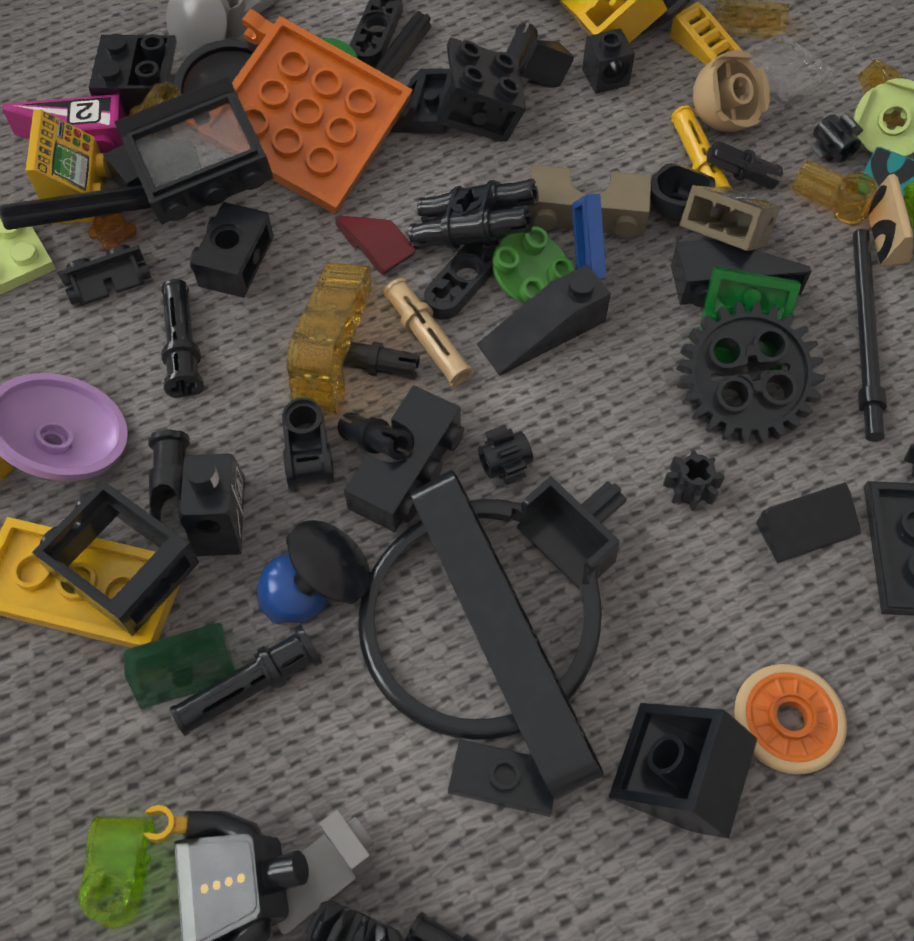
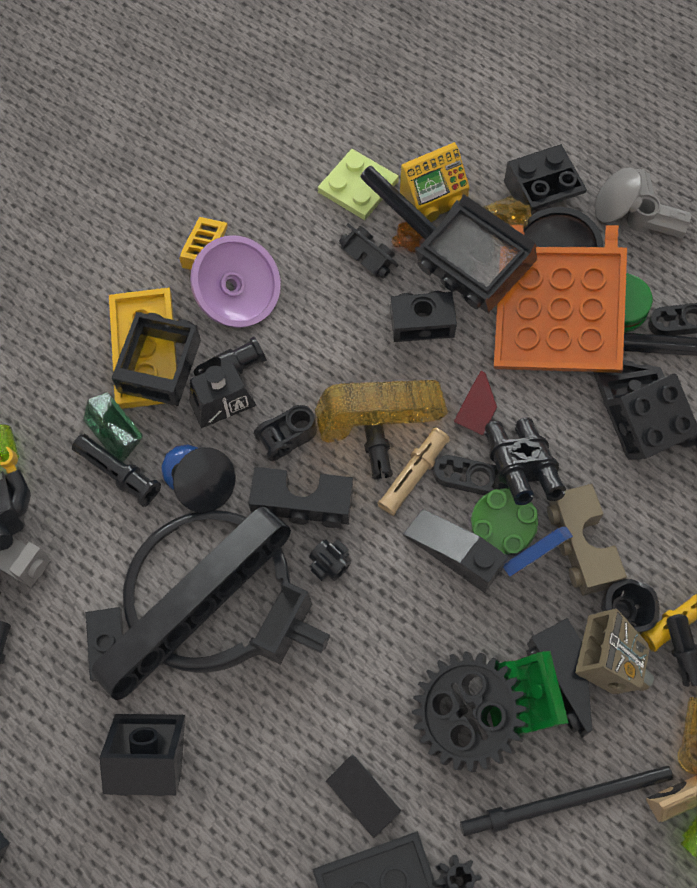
camera: 70 degrees right, 5 degrees up
dark pink slope [2,94,127,153] -> none
black pin [161,279,204,398] -> none
black pin [337,412,413,460] -> none
black gear [663,450,725,511] -> none
orange wheel [734,664,847,774] -> none

